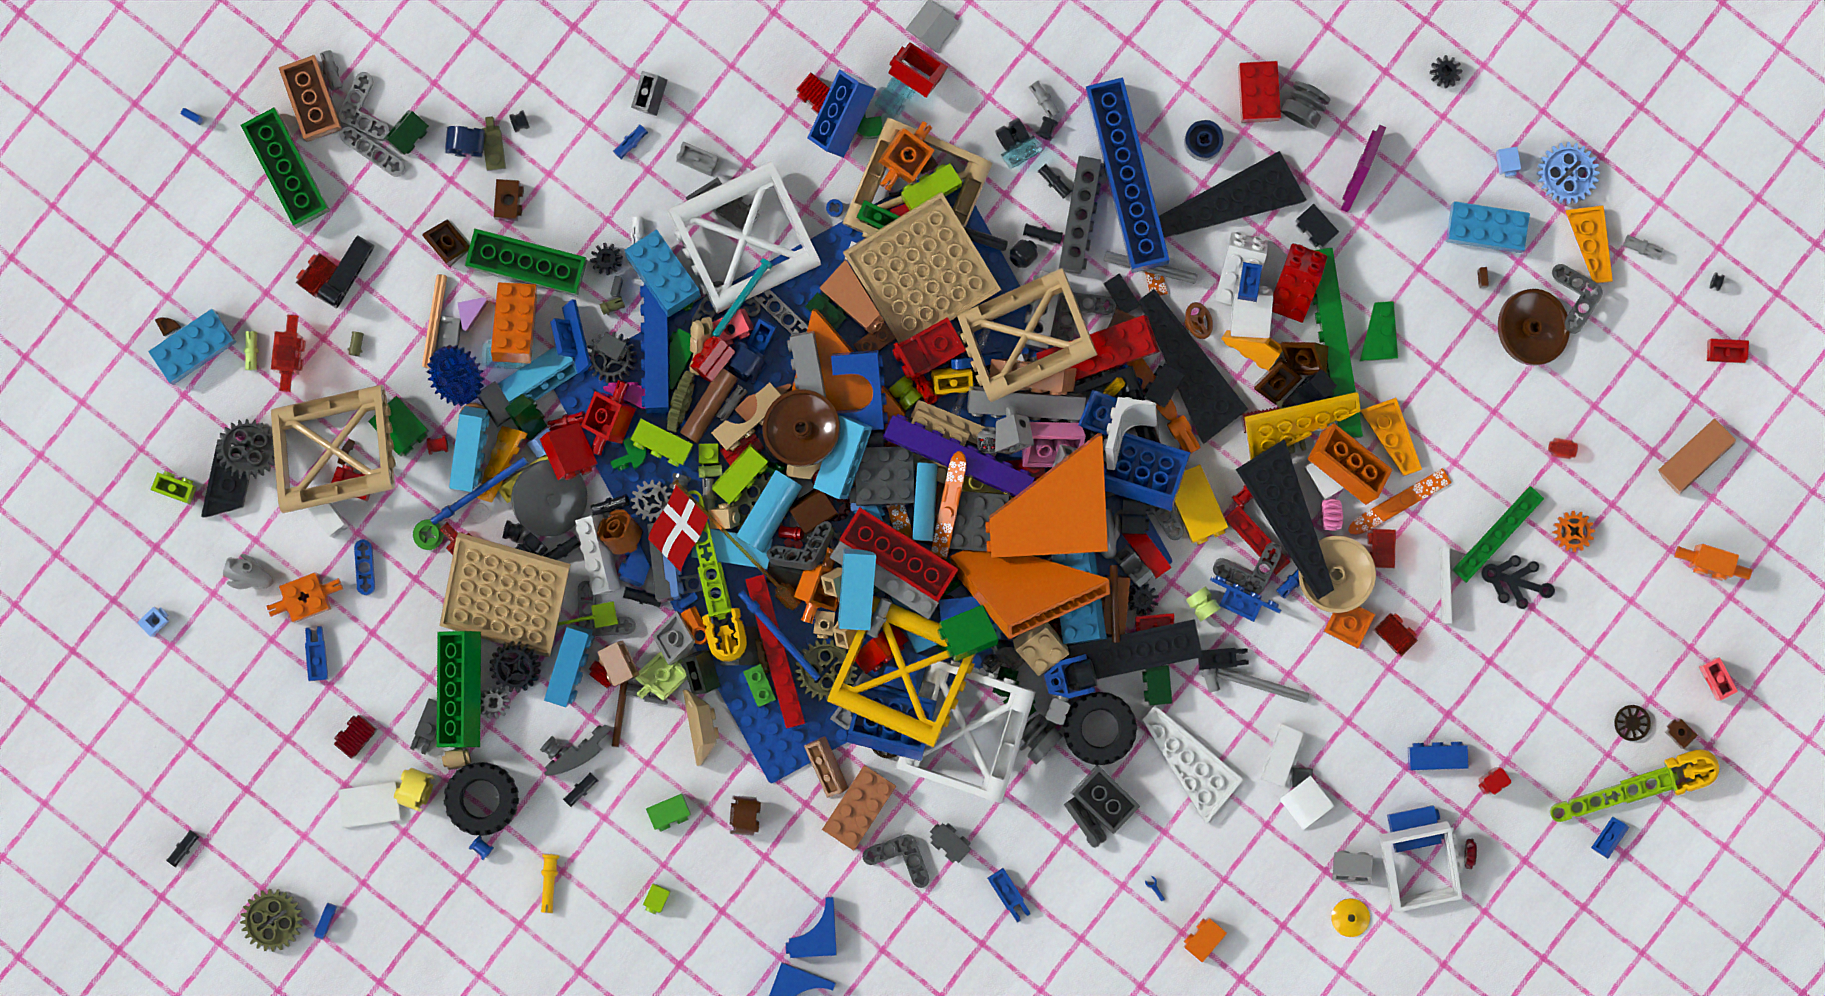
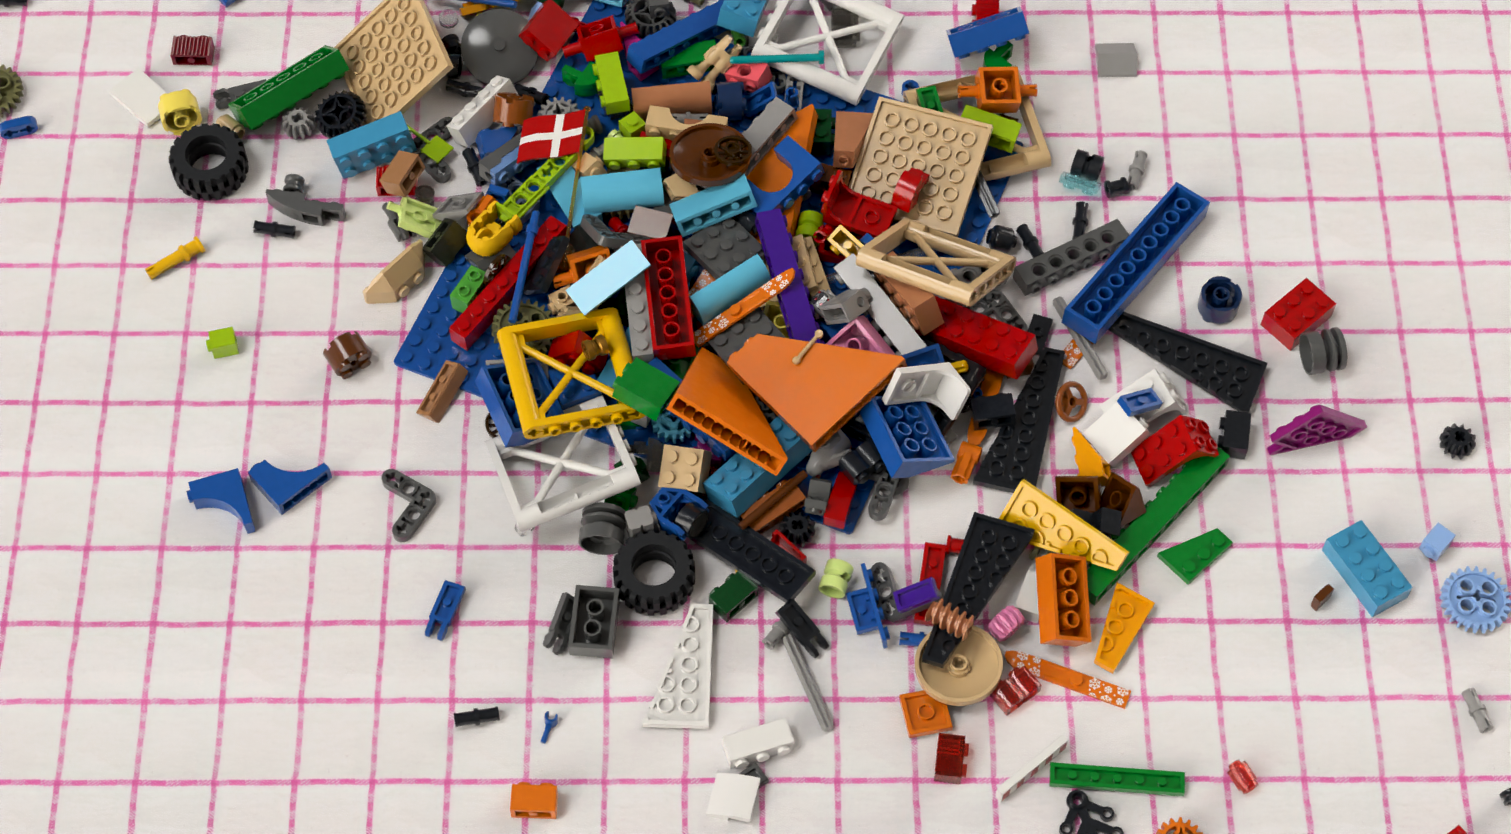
camera: 50 degrees right, 25 degrees down
blue bush [469,836,494,860] -> none
reddish brown bar [611,681,628,747] -> none
bright green brick [646,793,691,832] -> none
olive gear [667,371,695,433] -> none
red brick [690,336,735,382] -> none
nougat brick [822,765,896,851] -> none
light grey pin [866,597,893,638] -> none
clear light blue piece [875,77,916,118] -> none
red window [888,42,948,98] -> none
dark grey brick [930,823,971,863] -> none
yellow brick [1174,464,1228,545] -> none
reddish brown dish [1498,289,1570,366] -> none
dark grey beam [1552,264,1603,334] -> none
light orange wing [1565,205,1613,284] -> none
none -> clear smoke wheel [415,185,435,206]
none -> black pin [454,706,500,727]
none -> black wing [522,236,570,295]
none -> pearl gold wheel [581,334,609,361]
none -> dark brown wheel [714,135,752,166]
none -> blue pin [784,87,799,112]
none -> tan hinge [792,329,823,365]
none -> red brick [891,167,930,213]
none -> dark purple tile [893,577,940,614]
none -> nougat piece [925,598,975,641]

